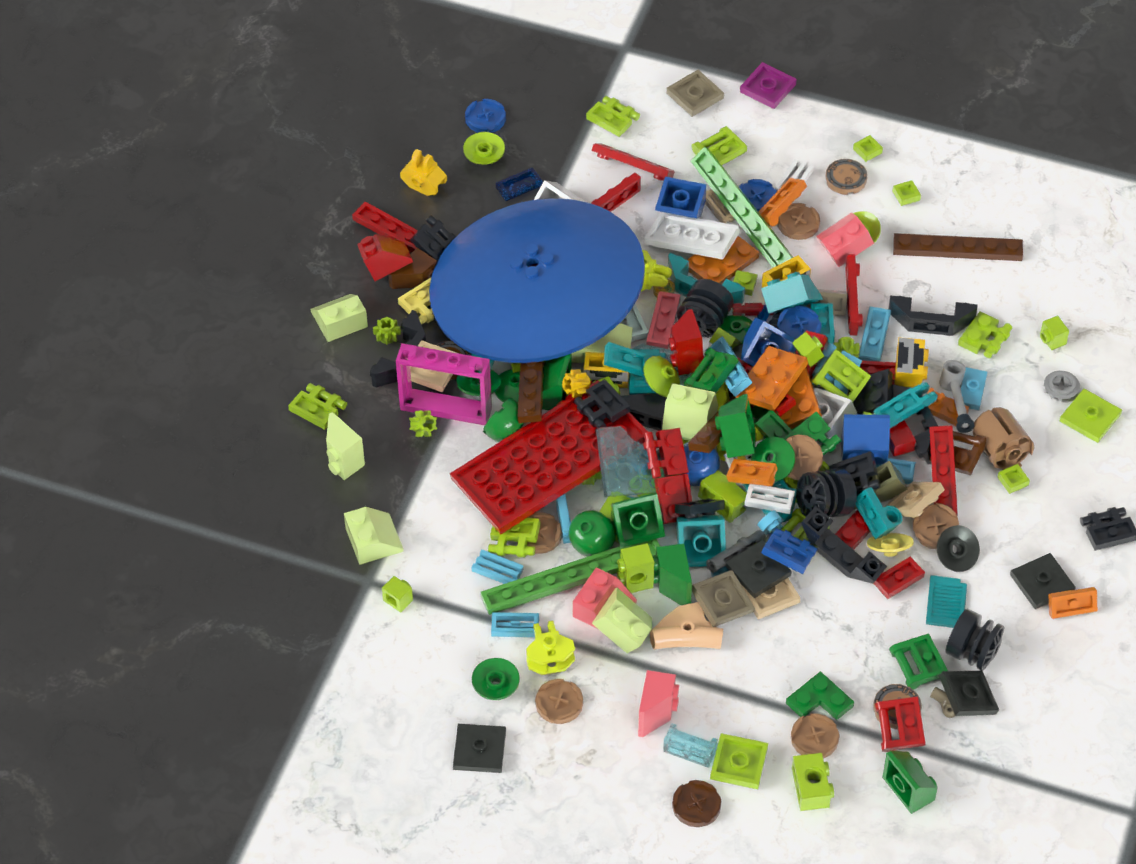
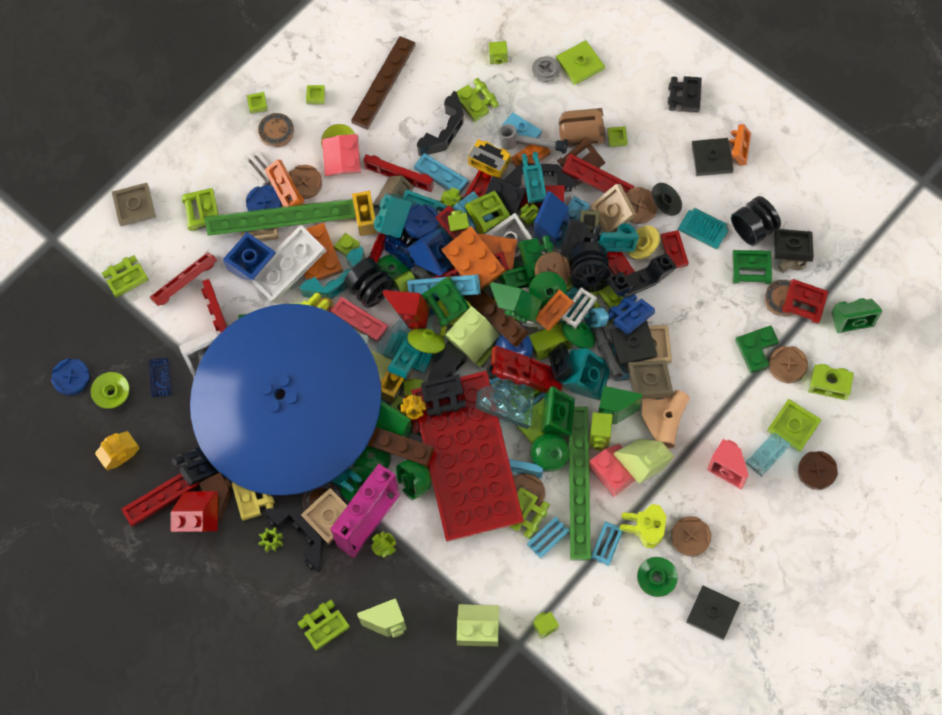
camera: 65 degrees left, 15 degrees up
yellowish green slope [311,294,368,342] -> none
magenta plate [740,62,797,109] -> none
none -> green dish [562,320,595,349]

